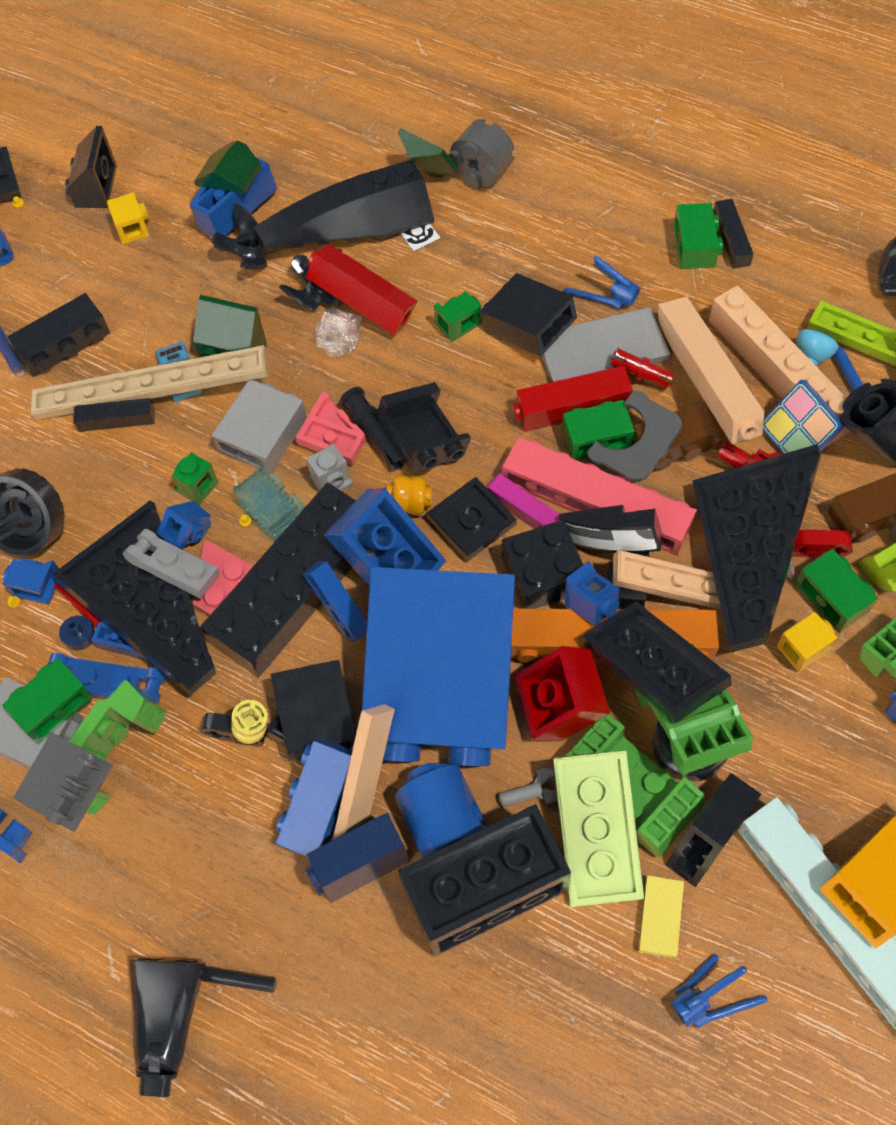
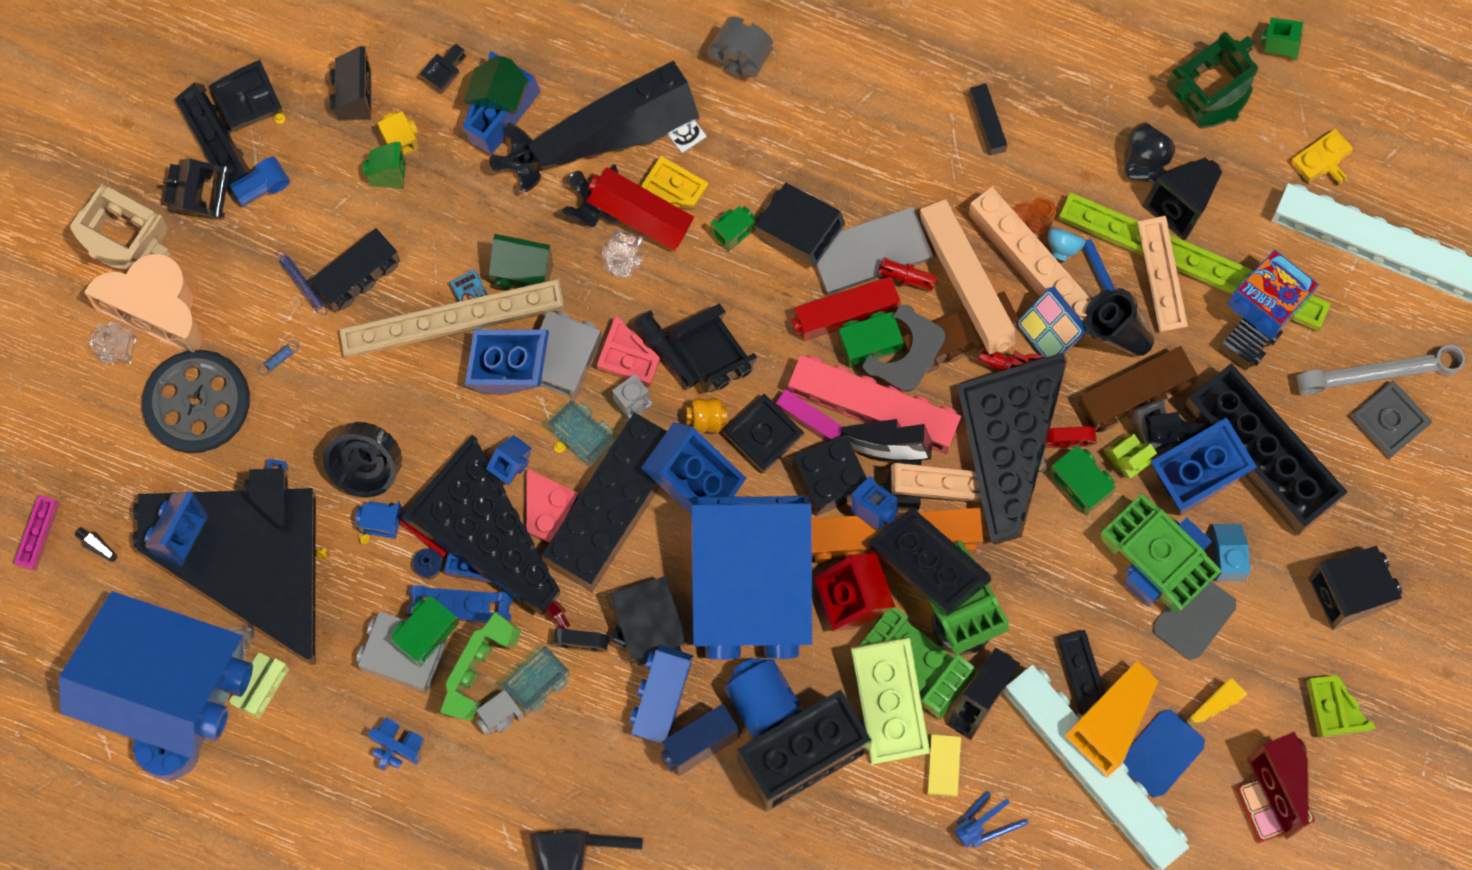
camera: 10 degrees left, 10 degrees up
dark grey hinge [13,732,113,832] -> none
black piece [73,398,155,432] -> none
light grey plate [123,529,220,599] -> none
green brick [172,452,219,505] -> none
light yellow wheel [231,700,268,744] -> none
blue piece [303,561,368,642] -> none
light nougat tile [332,704,395,840] -> none
slope [398,128,458,177] -> none
light grey bar [498,768,558,807] -> none
blue plant [564,256,641,310] -> none
green brick [673,203,723,270] -> none
yellow brick [777,612,838,672] -> none
none -> green slope [363,142,406,189]
none -> black plate [420,44,466,94]
none -> blue slope [465,330,549,394]
none -> light grey brick [476,690,524,735]
none -> clear light blue brick [502,646,570,715]
none -> dark red bar [546,600,571,629]
none -> yellow wing [641,156,709,209]
none -> clear orange brick [1025,198,1056,233]
none -> black tile [1056,630,1105,716]

